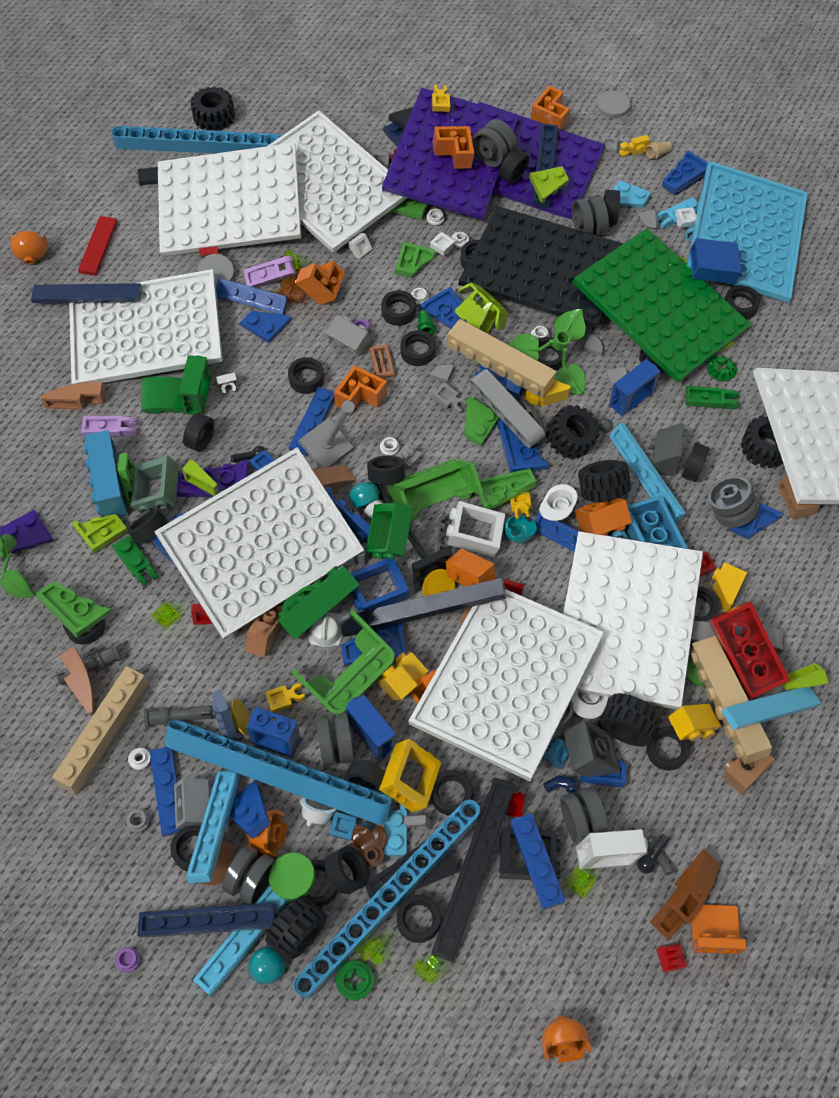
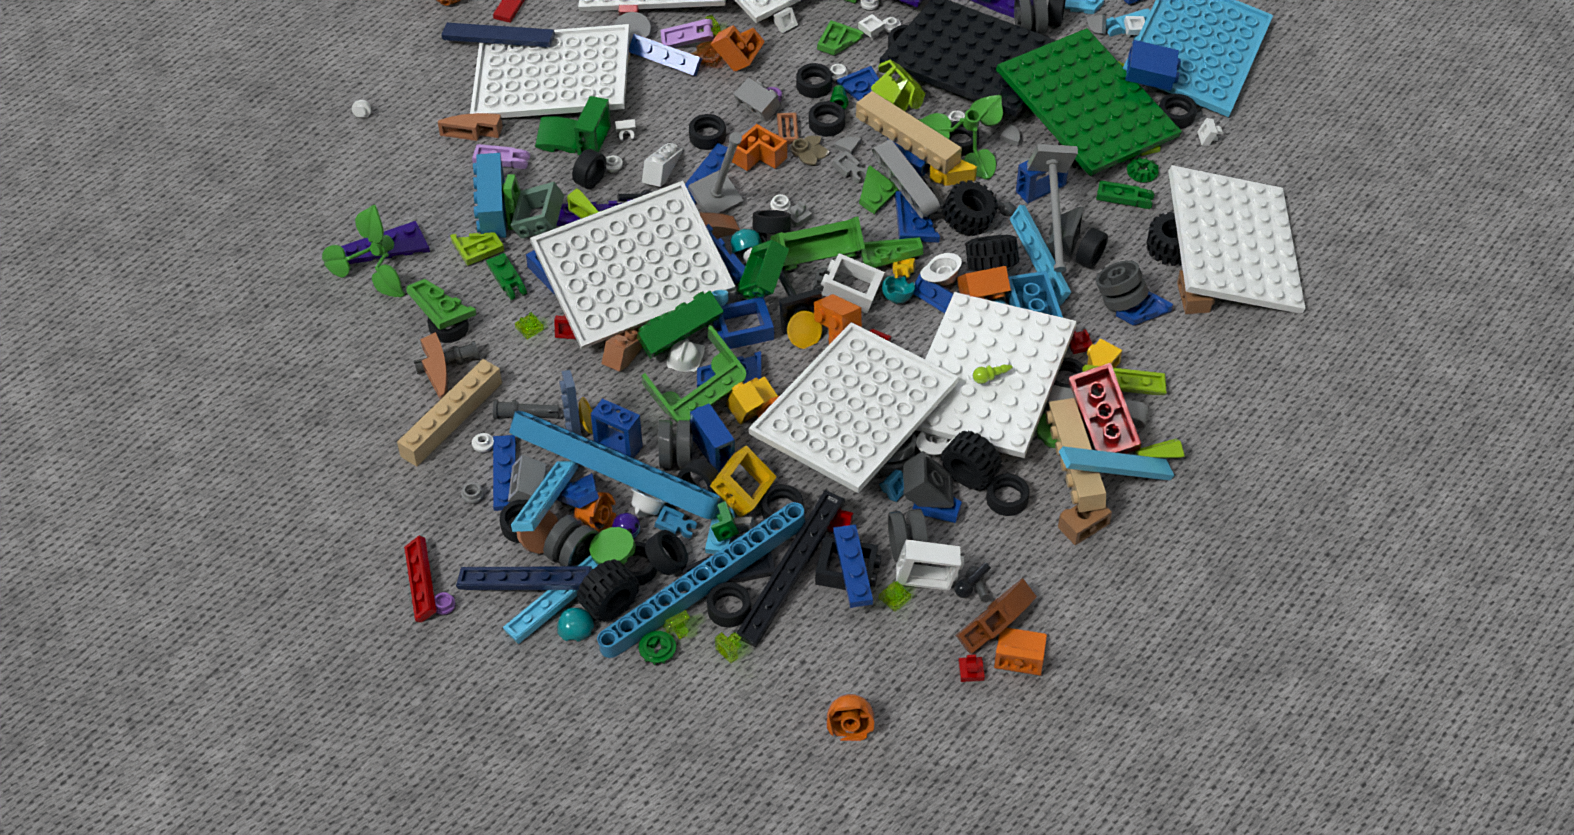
camera: 10 degrees right, 10 degrees down
black tyre [127,508,168,545] -> none
blue wing [240,311,291,343] -> none
yellow plate [265,683,306,713] -> none
tile [341,578,506,637] -> none
reddish brown plate [344,824,387,867] -> none
dark blue arm [543,775,578,793] -> none
yellow brick [668,704,721,741] -> none
none -> red tile [404,535,437,623]
none -> white plate [606,155,623,173]
none -> dark purple piece [612,513,641,539]
none -> white slope [642,143,683,187]
none -> green bracket [711,501,739,542]
none -> medium azure hinge [712,290,729,307]
none -> dark tan plate [791,135,830,165]
none -> lime bar [972,364,1013,384]
none -> light grey tile [1027,144,1078,272]
none -> lime tile [1082,365,1167,395]
none -> white tile [1197,118,1223,146]

